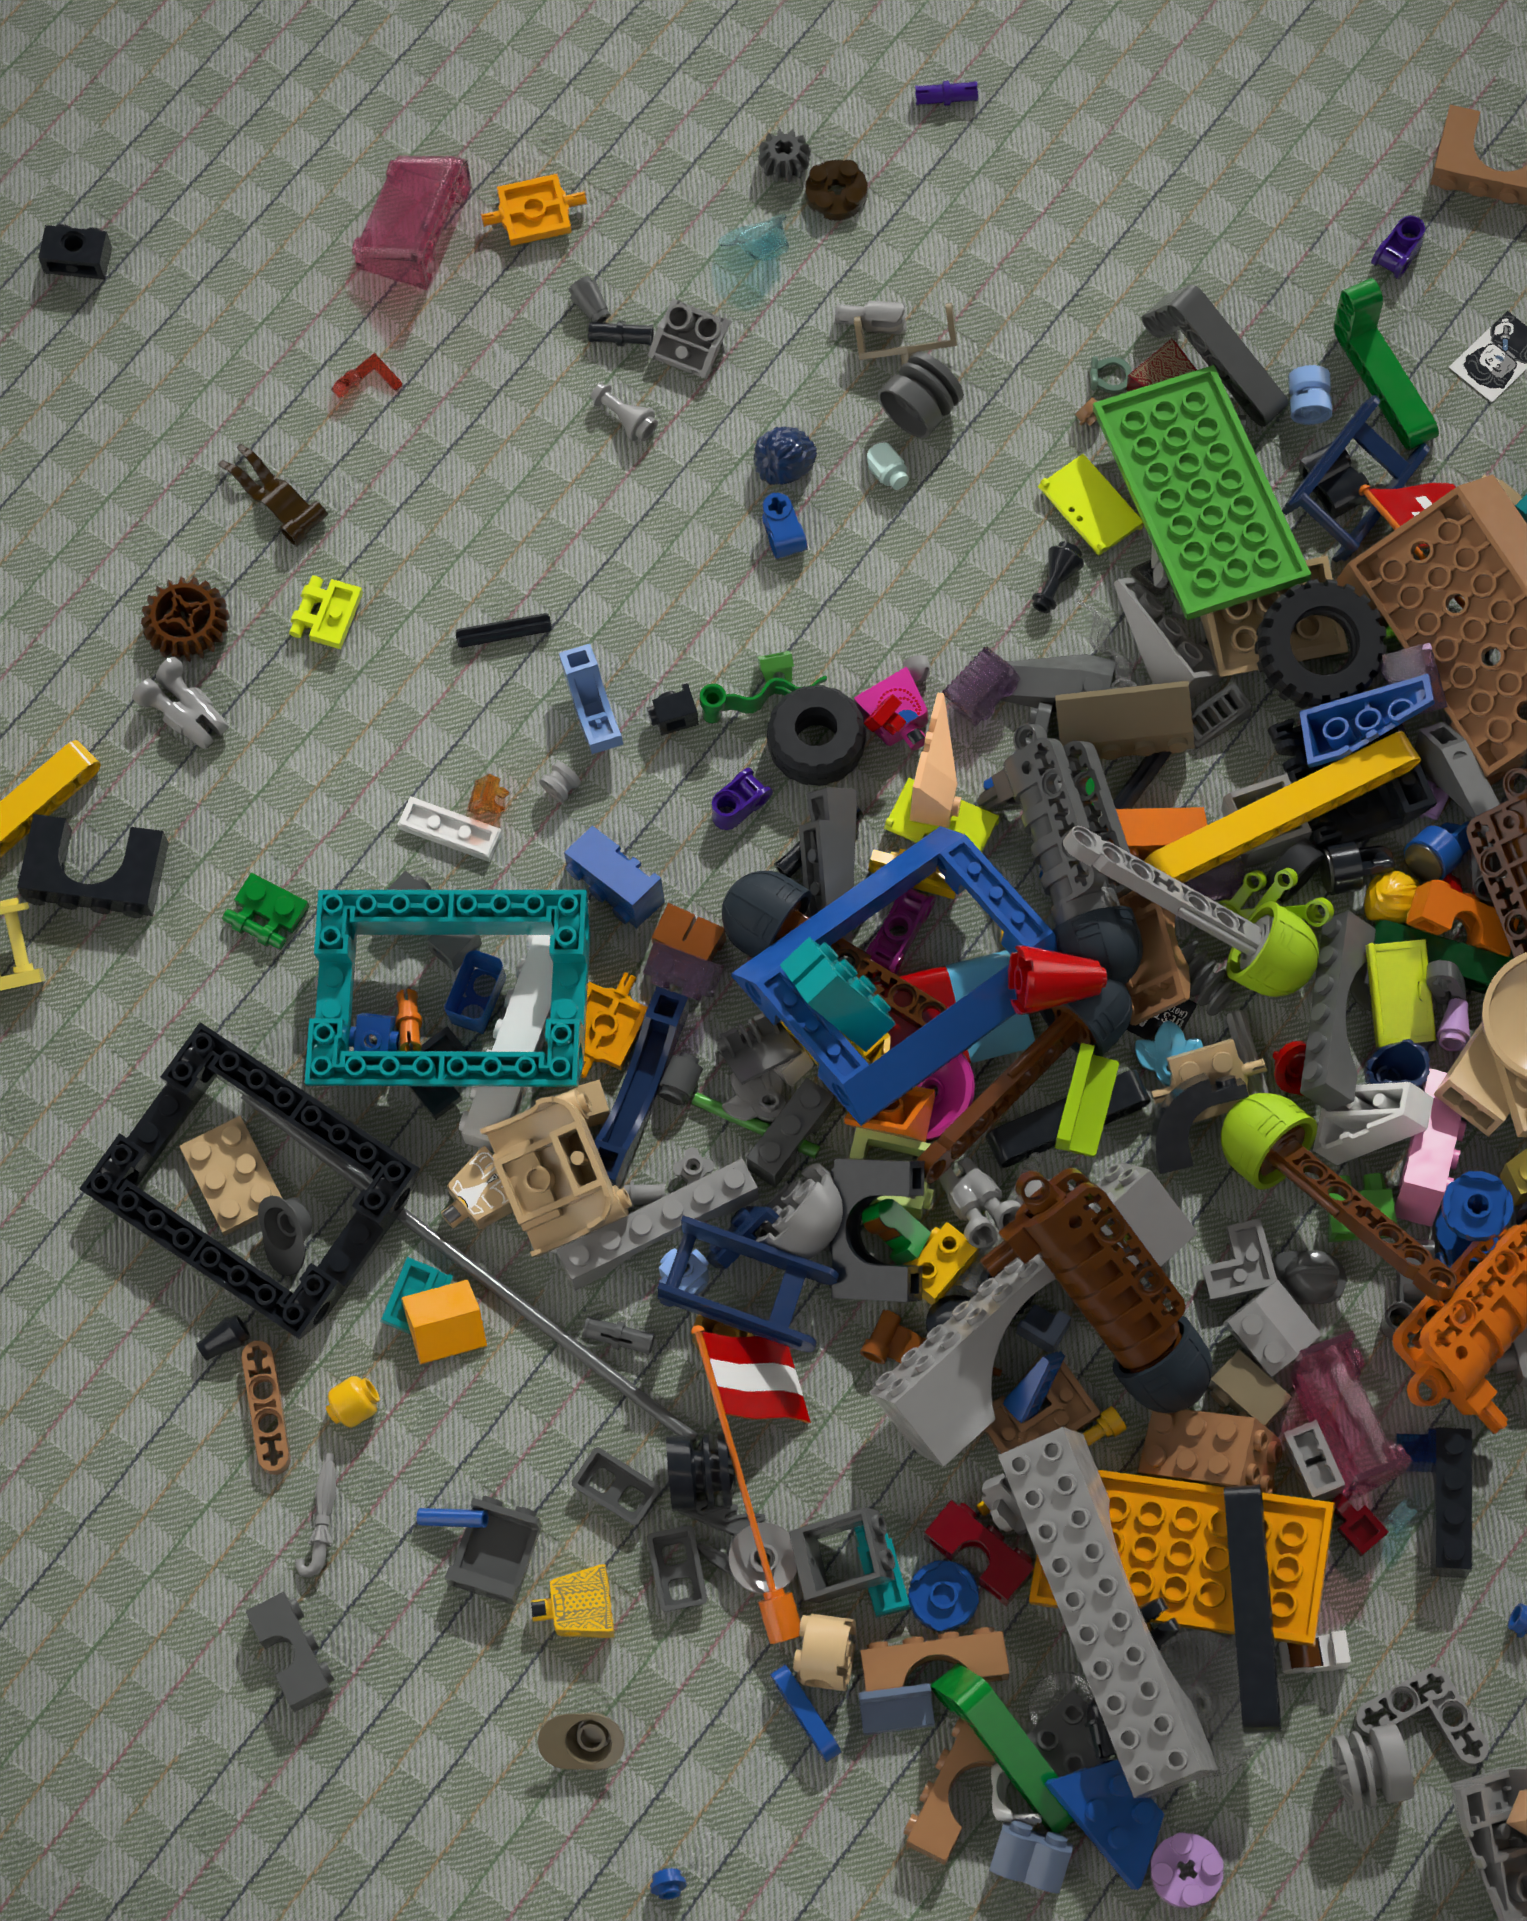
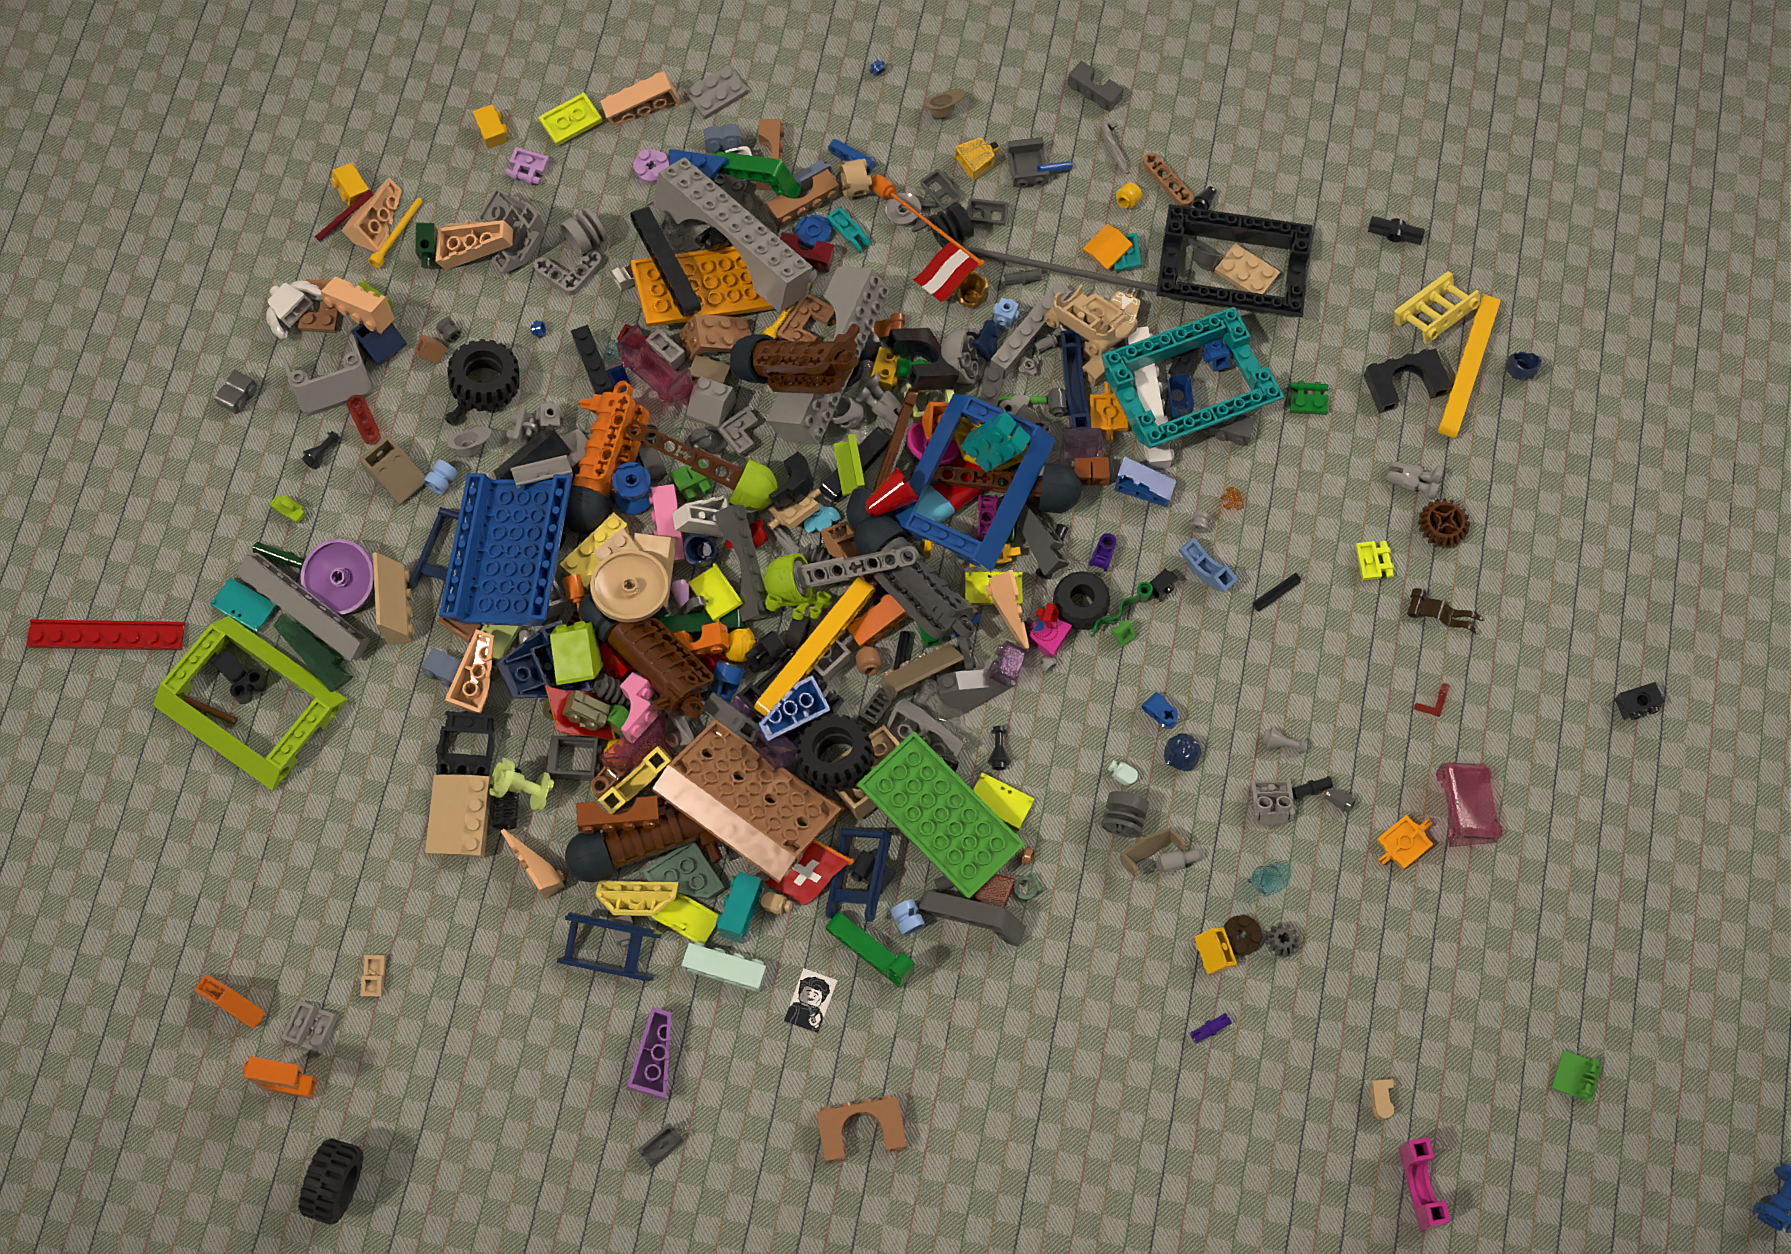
camera: 150 degrees right, 0 degrees up
orange pin [395,989,422,1051] -> none
white tile [397,796,502,862] -> none
dark blue piece [657,1215,839,1352] -> none
dark grey window [789,1507,895,1603] -> none
blue slope [1003,1351,1065,1423] -> none
dark purple piece [1371,216,1425,279] -> none
none -> medium nougat head [855,646,882,676]
none -> yellow brick [1194,927,1238,975]

